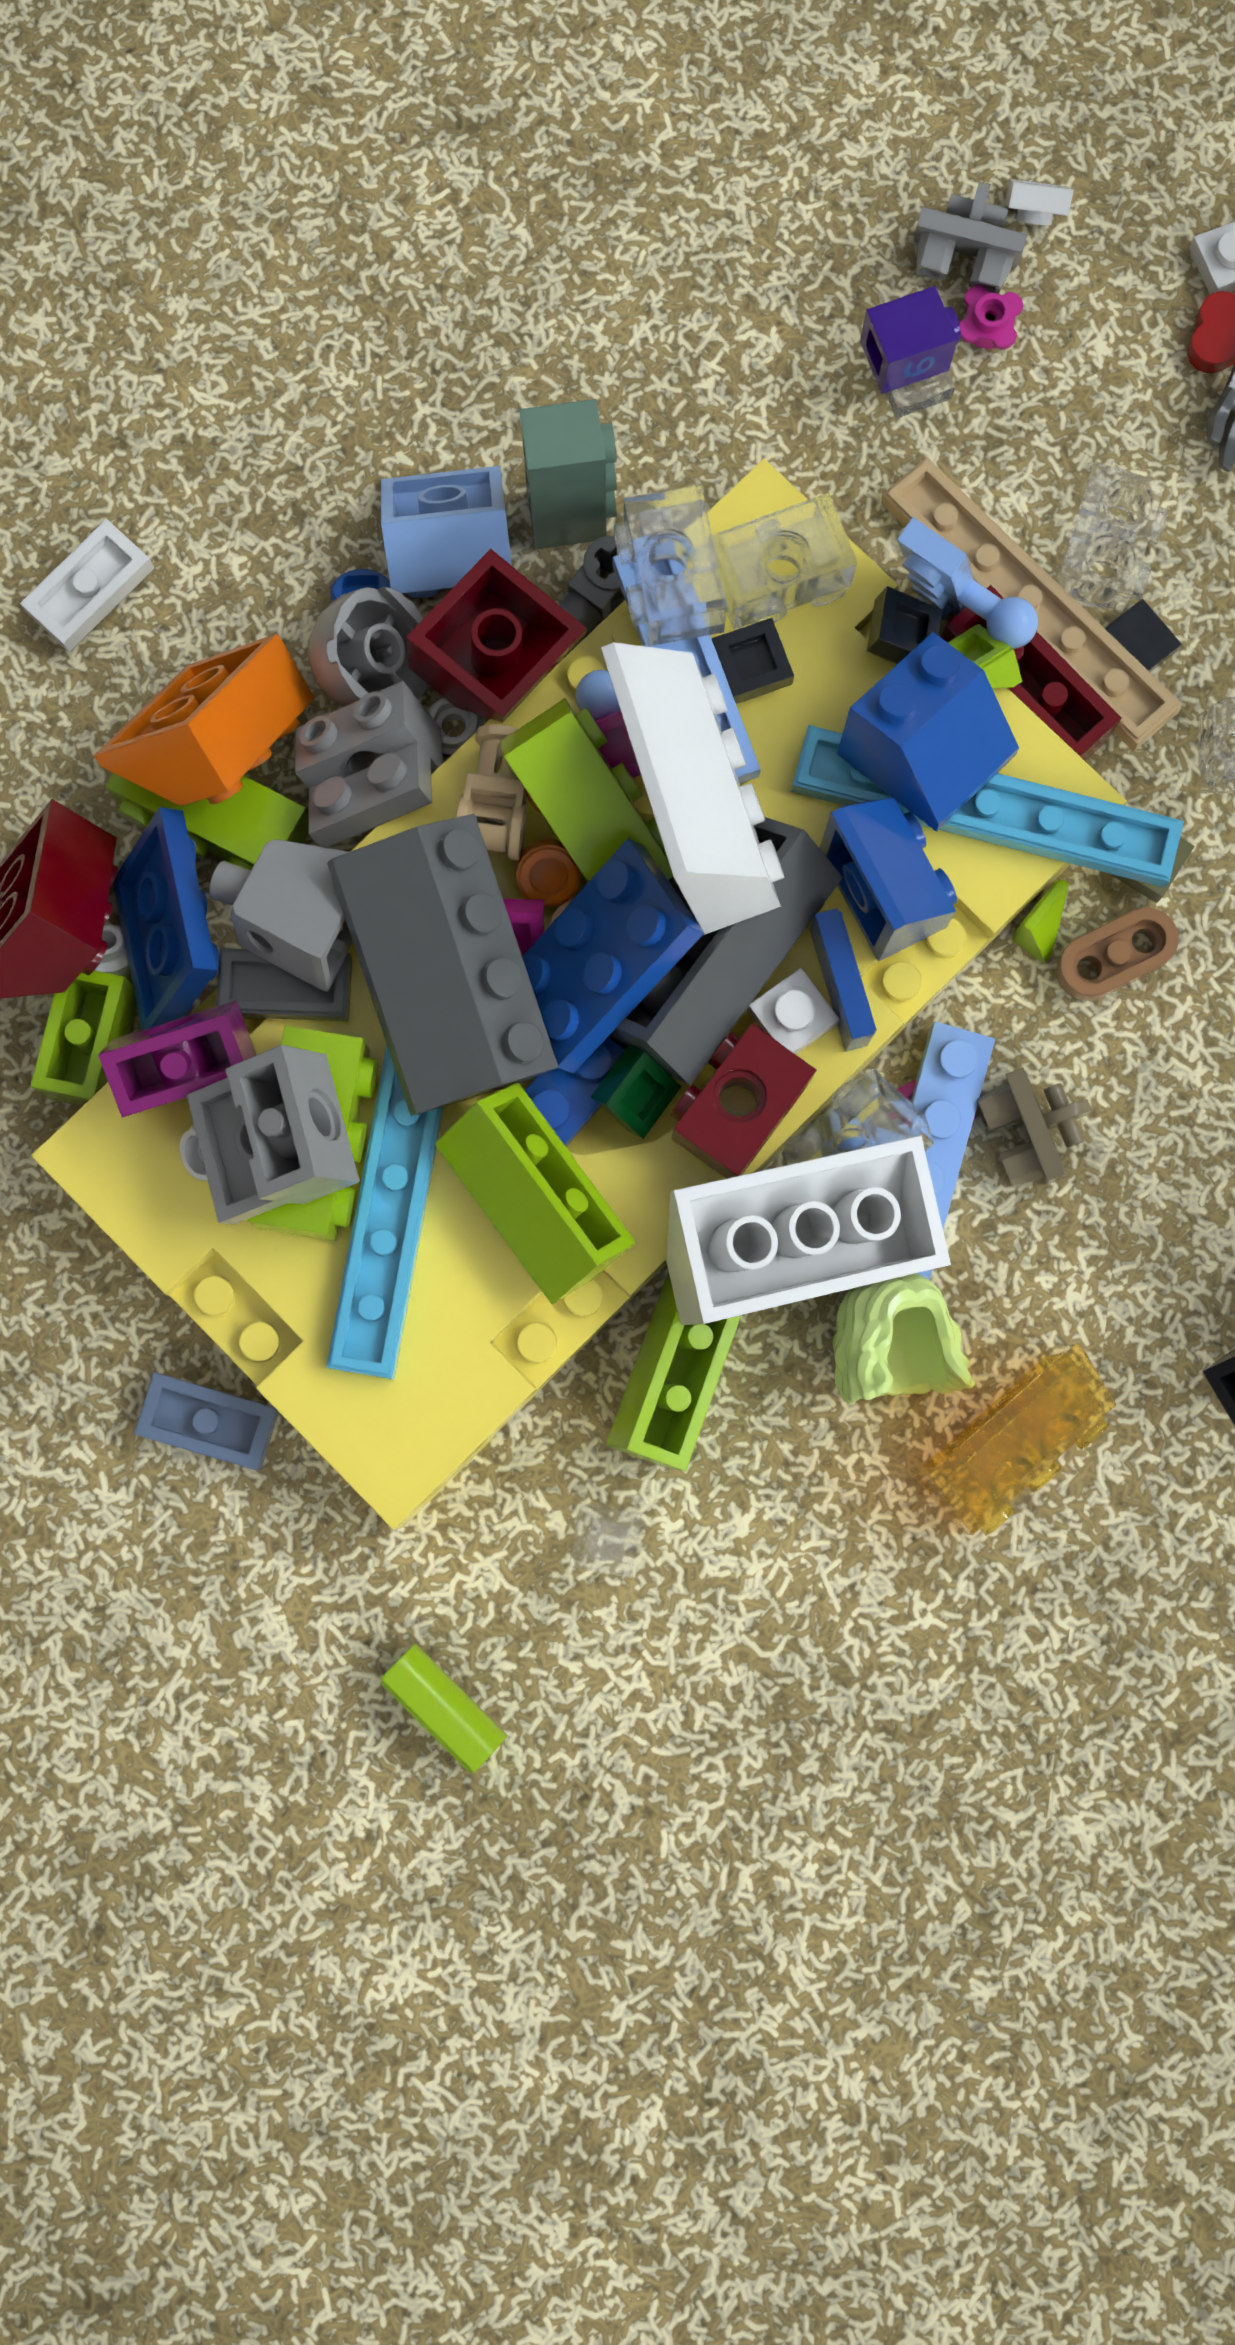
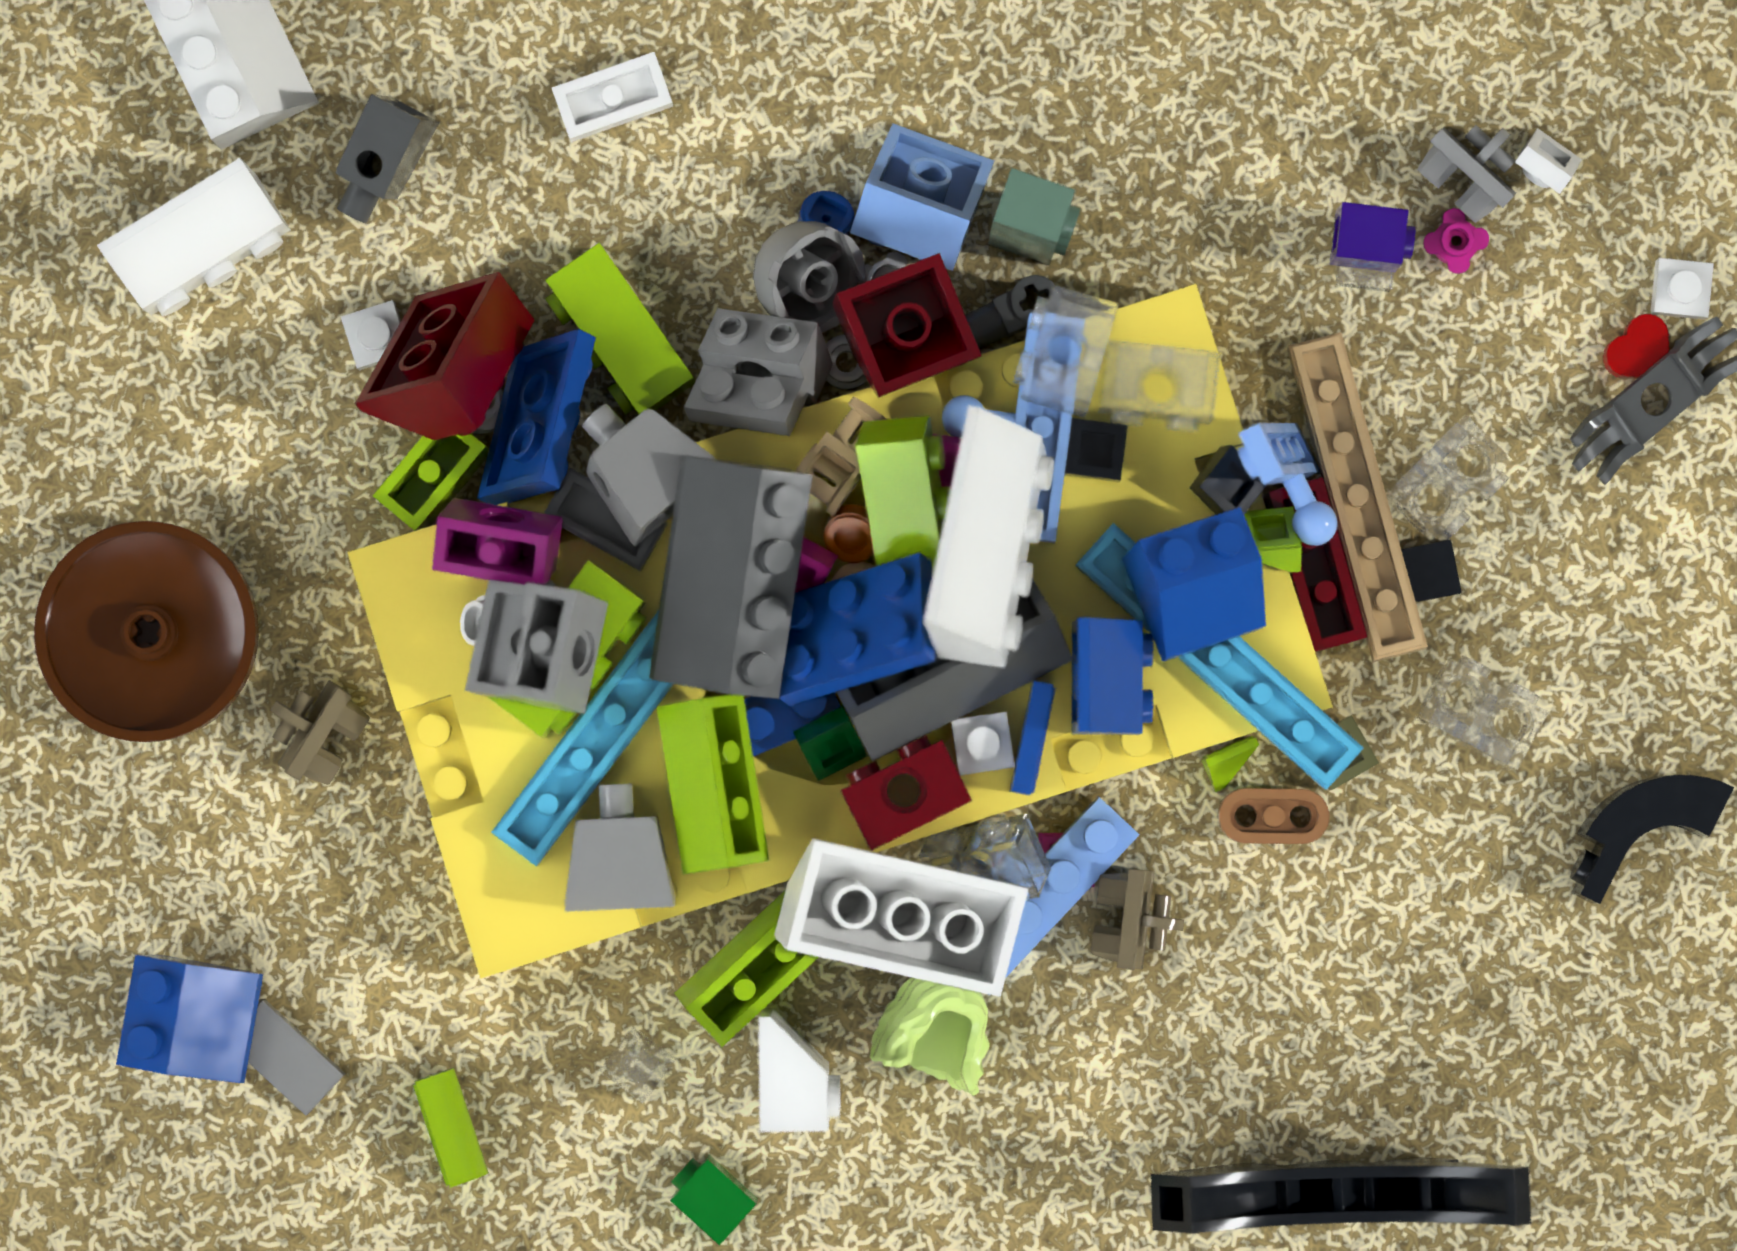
camera: 25 degrees right, 5 degrees up
orange slope [94,633,315,806] -> none
sand blue plate [134,1372,279,1470] -> none
clear yellow slope [912,1343,1116,1536] -> none
none -> slope [116,955,264,1083]
none -> light grey tile [248,999,346,1116]
none -> dark tan hips [270,680,370,785]
none -> light grey torso [565,784,676,912]
none -> green brick [670,1154,758,1245]
none -> white slope [759,1008,841,1132]

